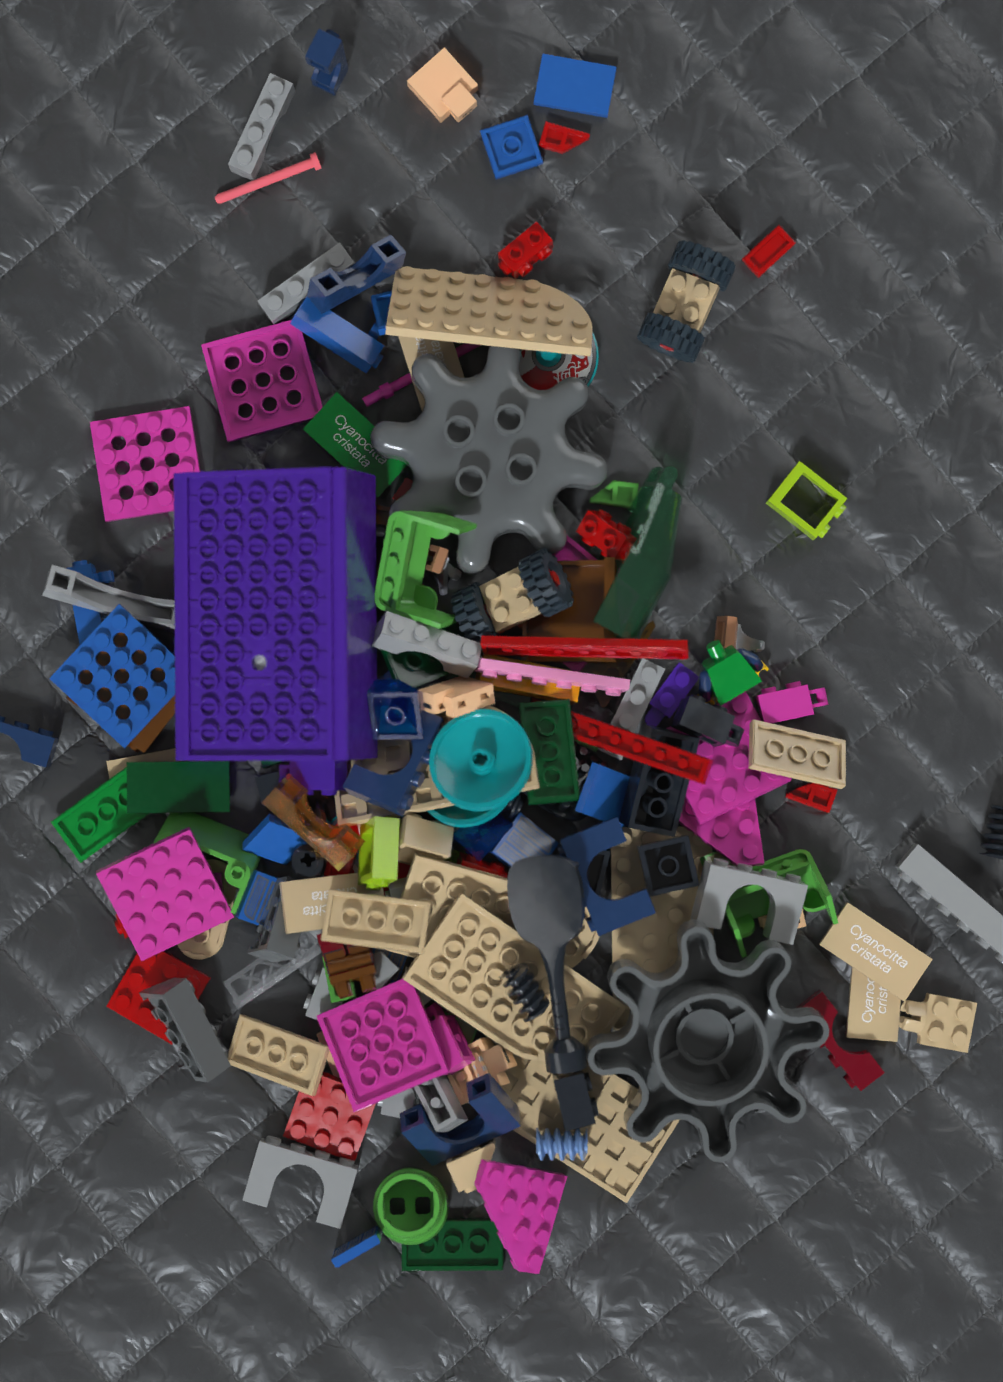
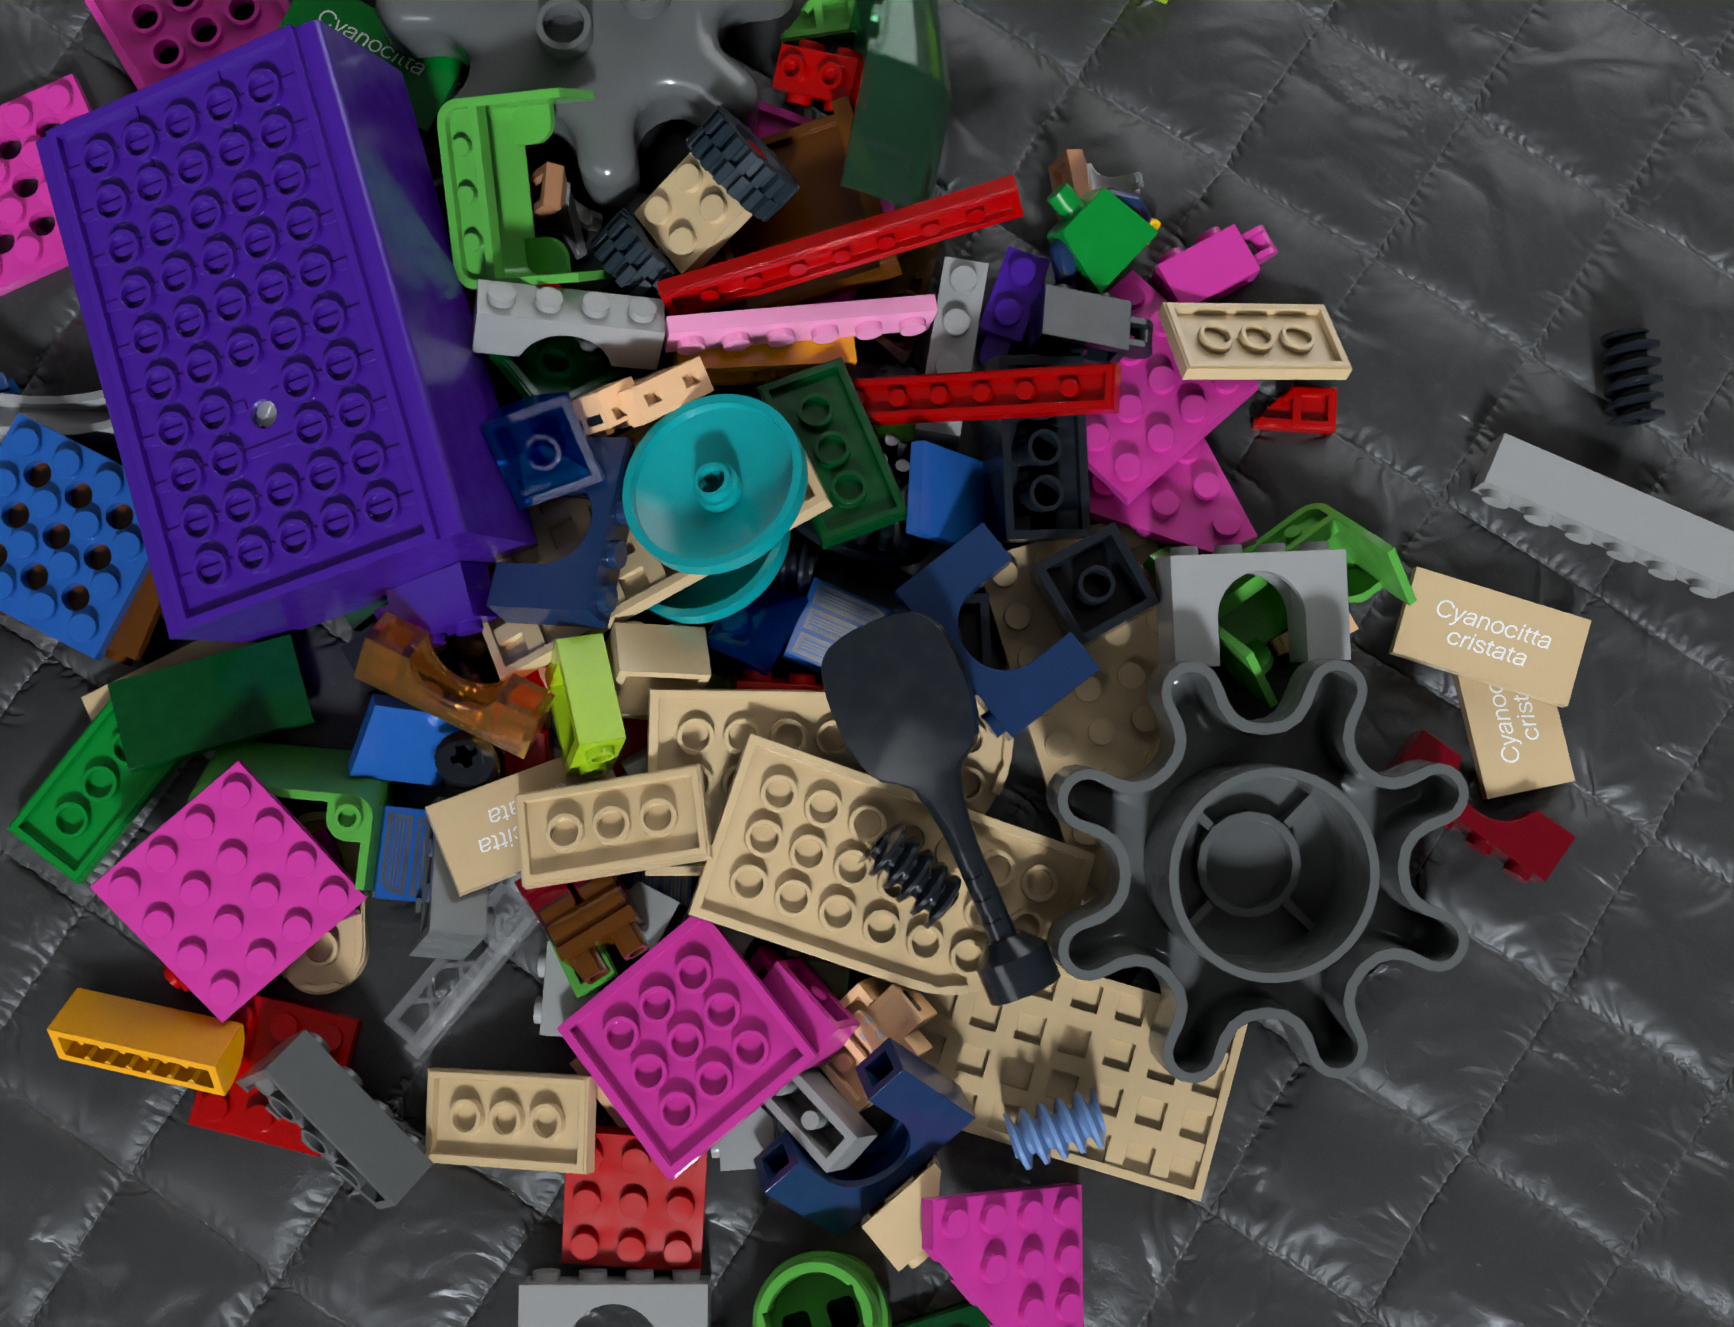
camera: 20 degrees left, 5 degrees down
black brick [552,1070,599,1131] -> none
tan plate [899,993,977,1053] -> none
none -> light orange brick [47,987,245,1096]

